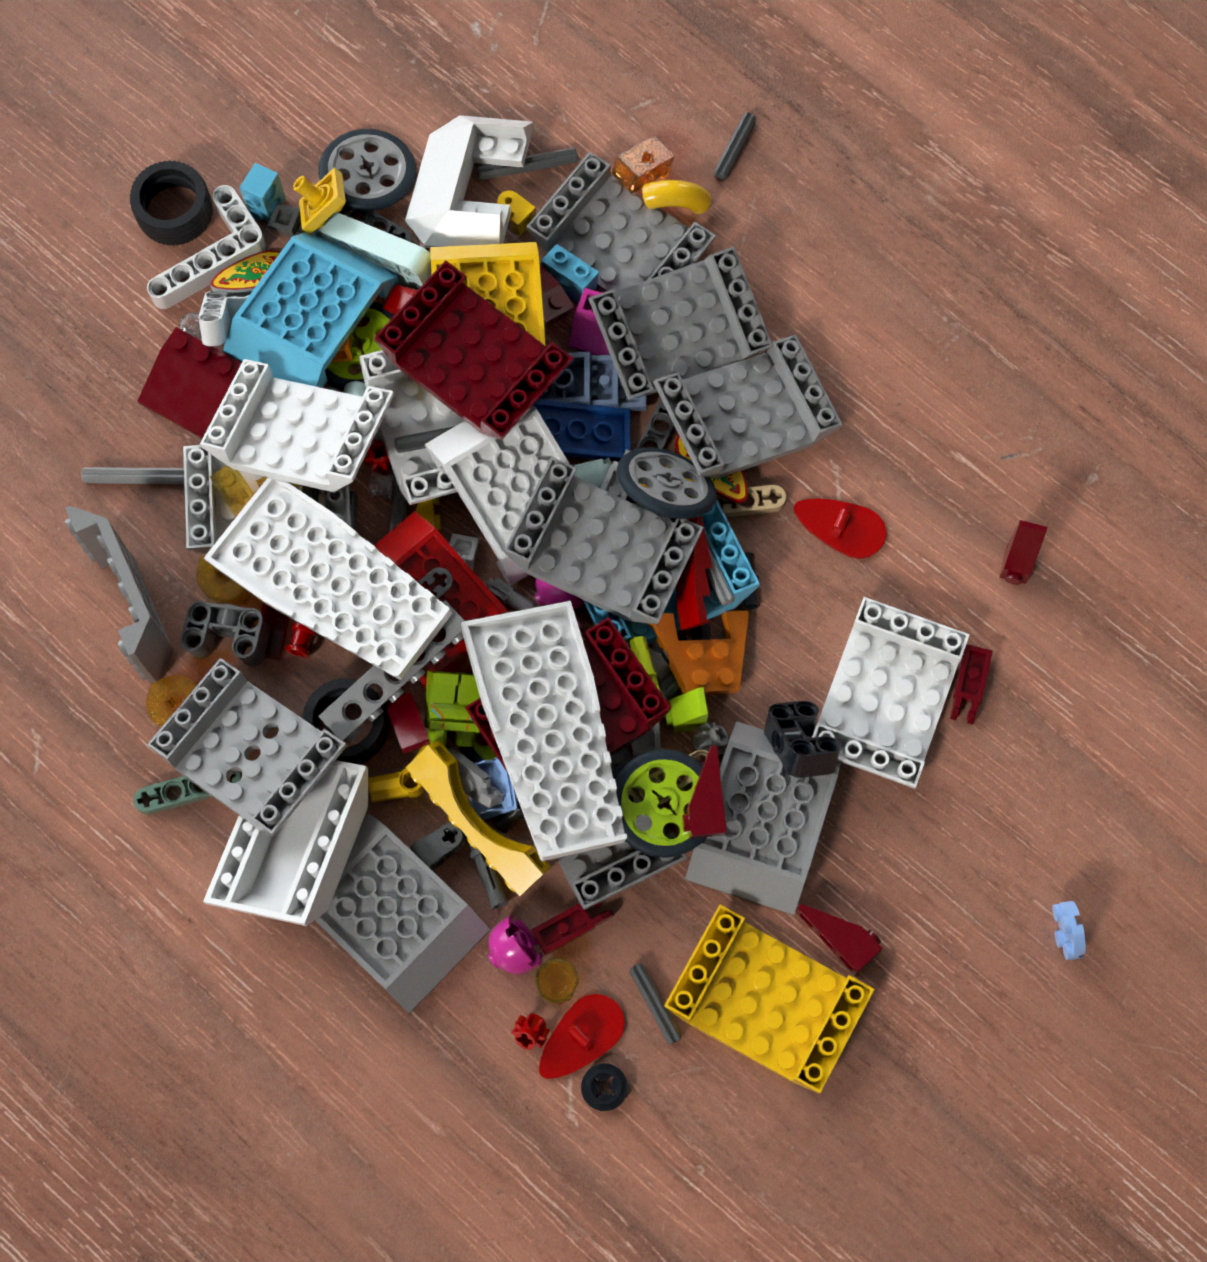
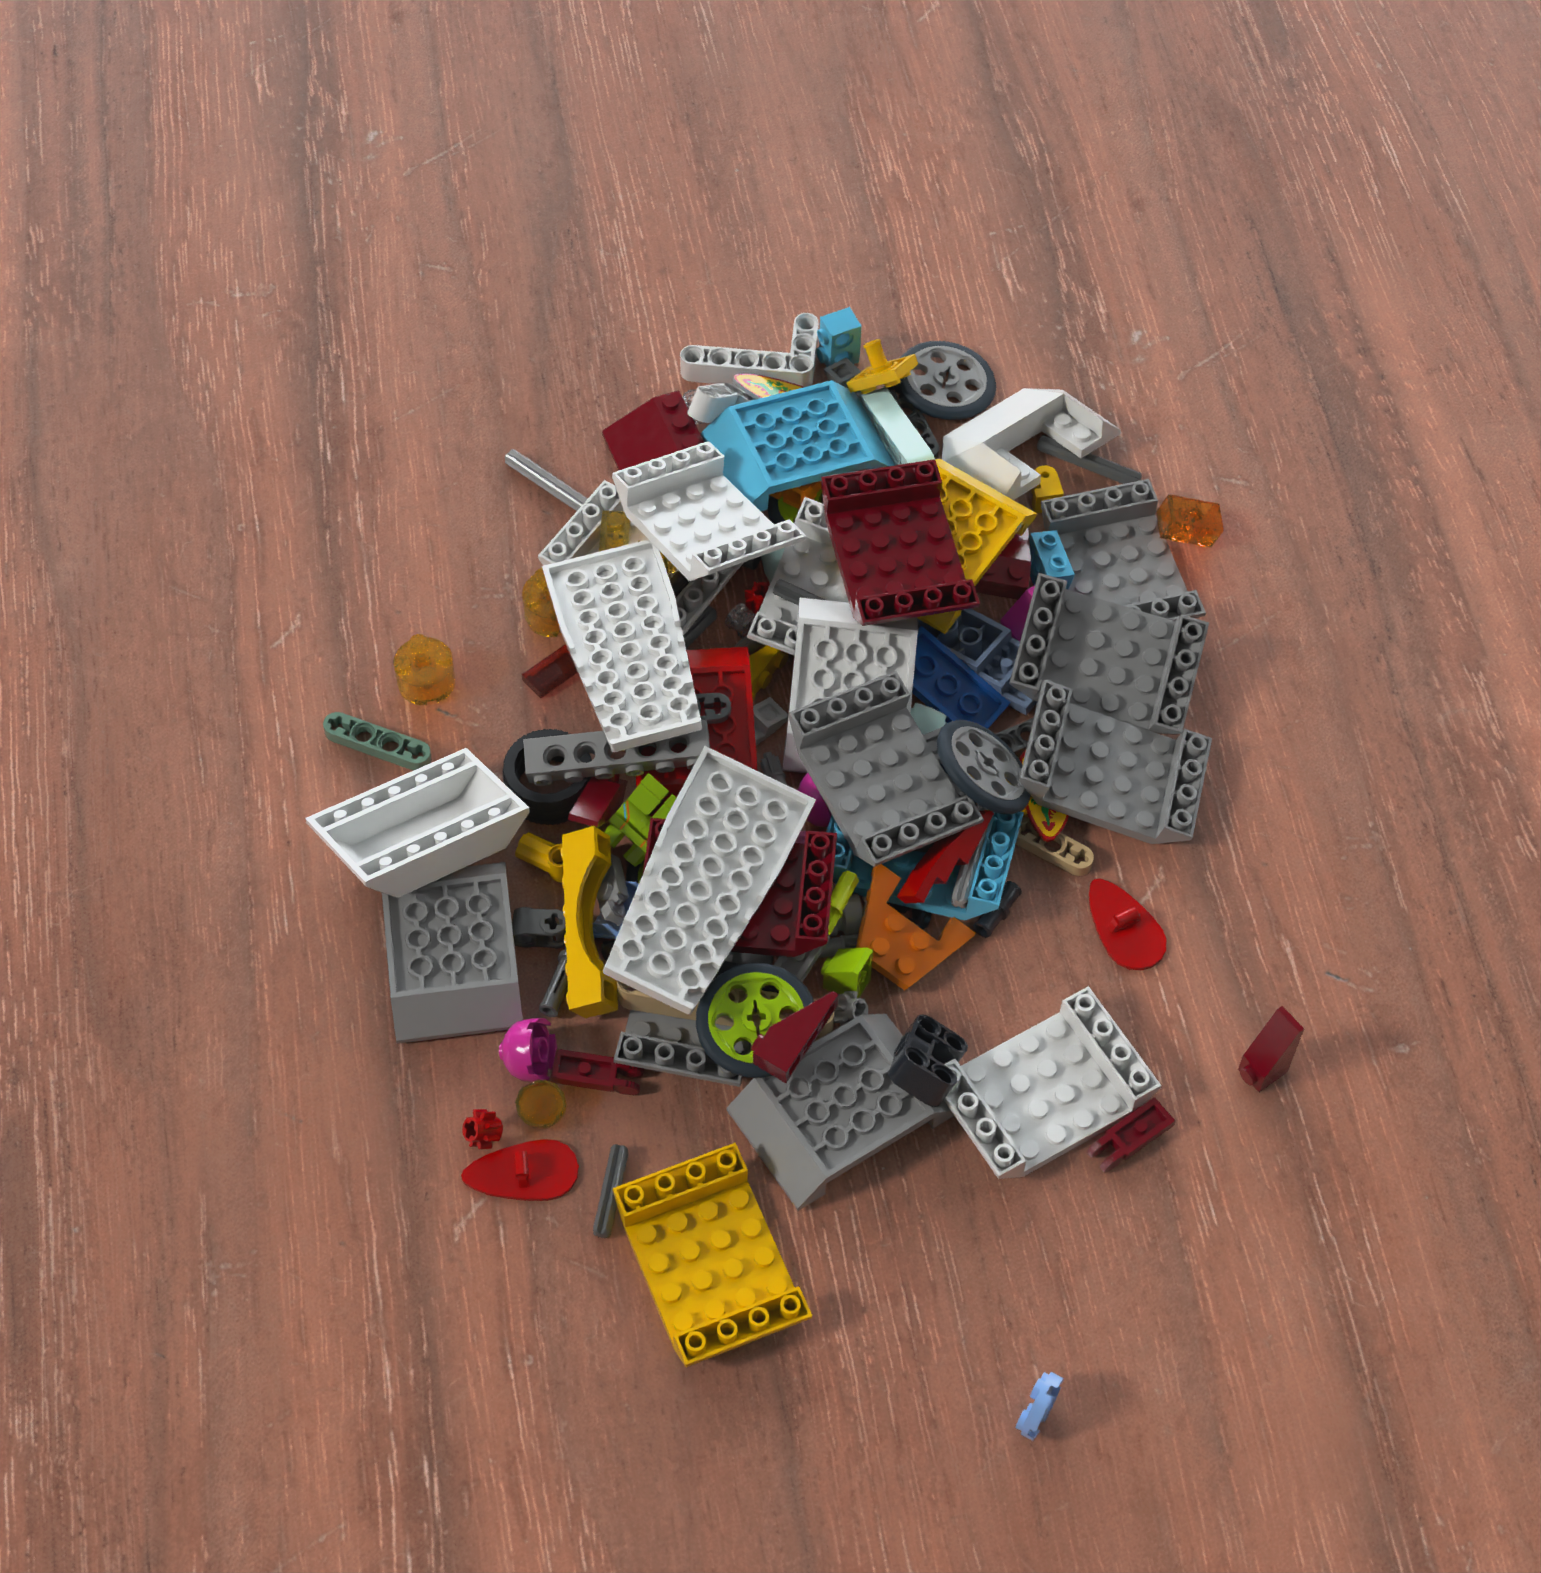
camera: 35 degrees right, 15 degrees down
light grey slope [65,506,173,686] -> none
black tyre [130,160,212,246] -> none
light grey slope [147,658,347,836] -> none
dark grey beam [180,601,271,666] -> none
red bush [285,623,317,658] -> none
black gear [581,1063,628,1111] -> none
yellow cylinder [642,180,712,214] -> none
dark grey axle [714,112,756,181] -> none
dark red slope [795,904,883,976] -> none

